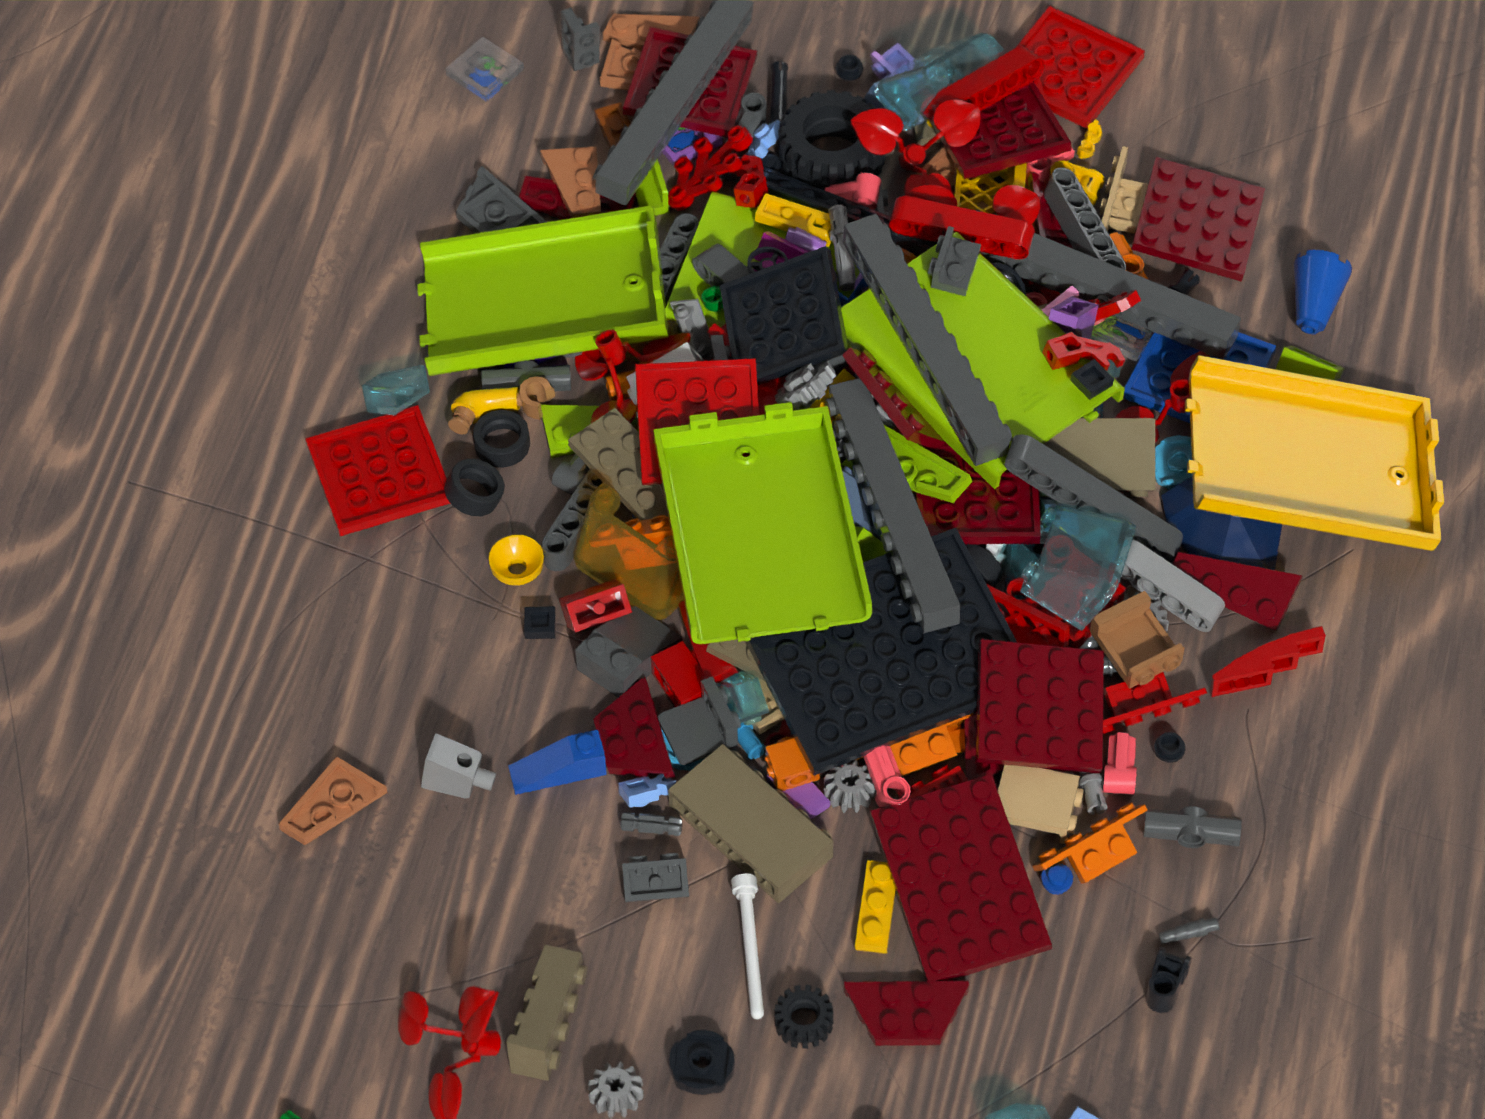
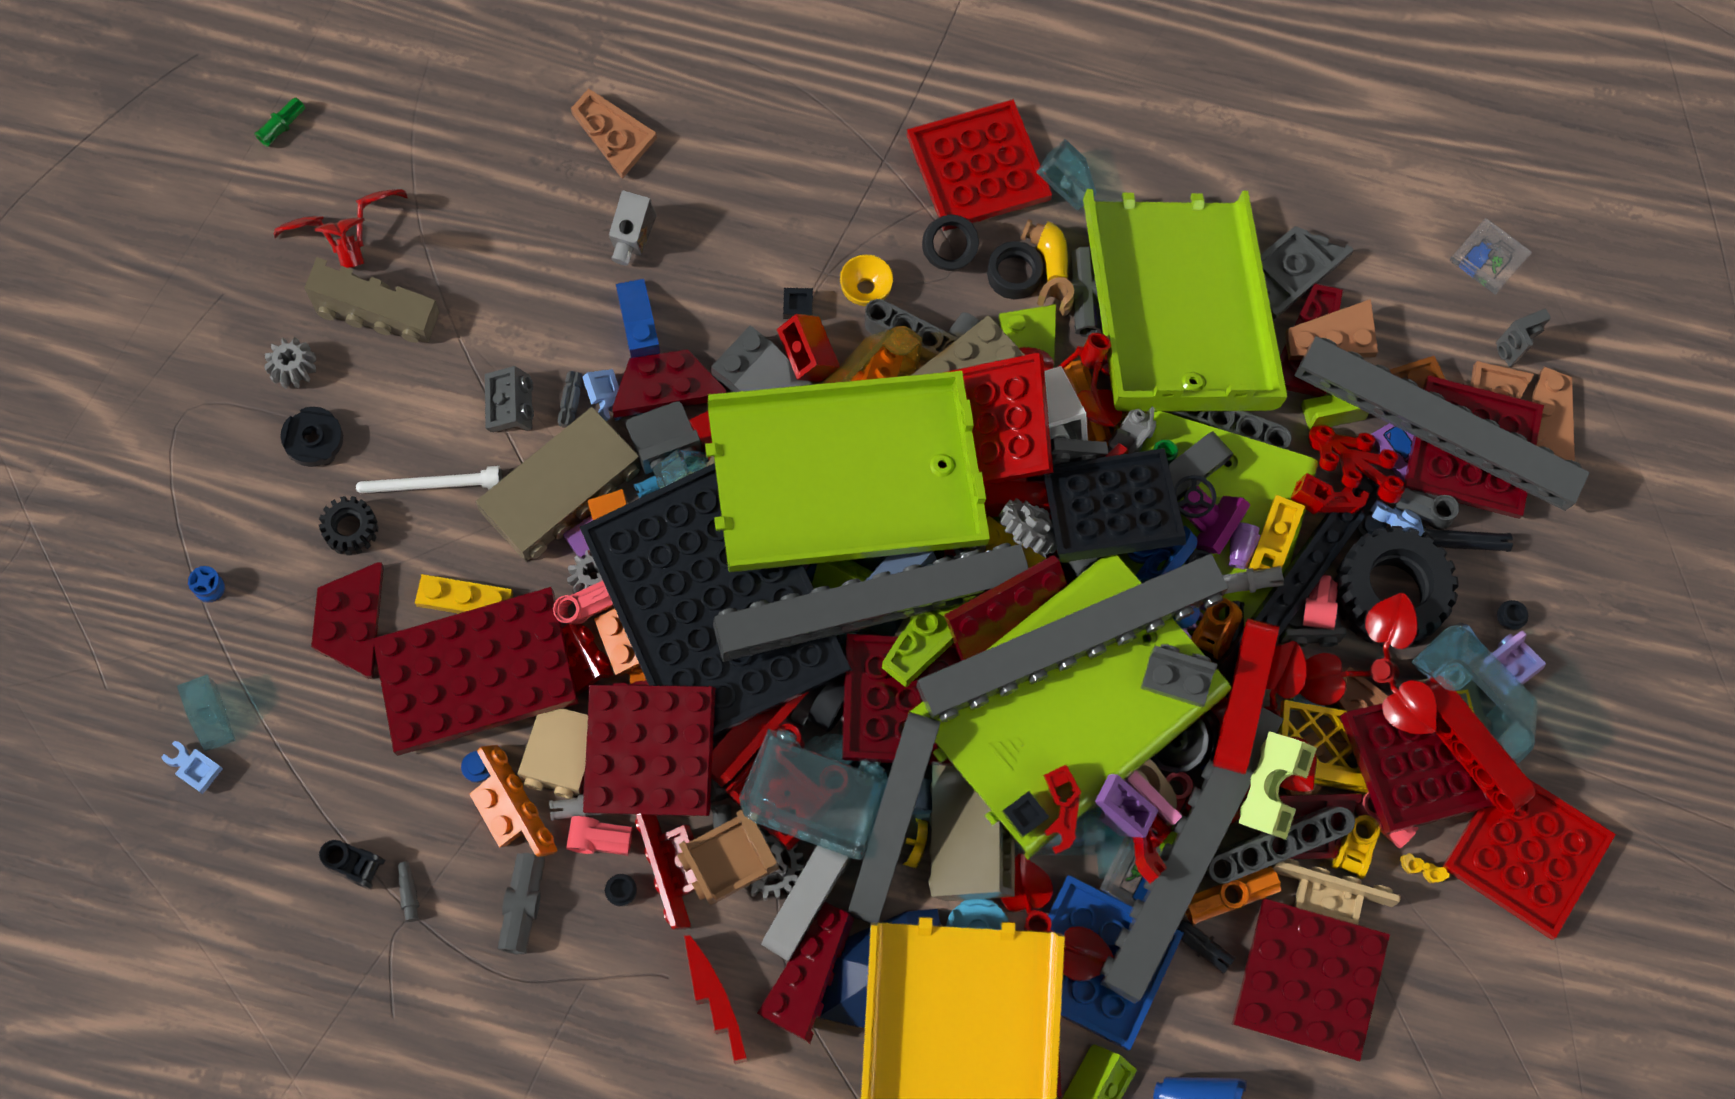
camera: 85 degrees right, 15 degrees up
none -> yellowish green arch [1238,731,1317,840]

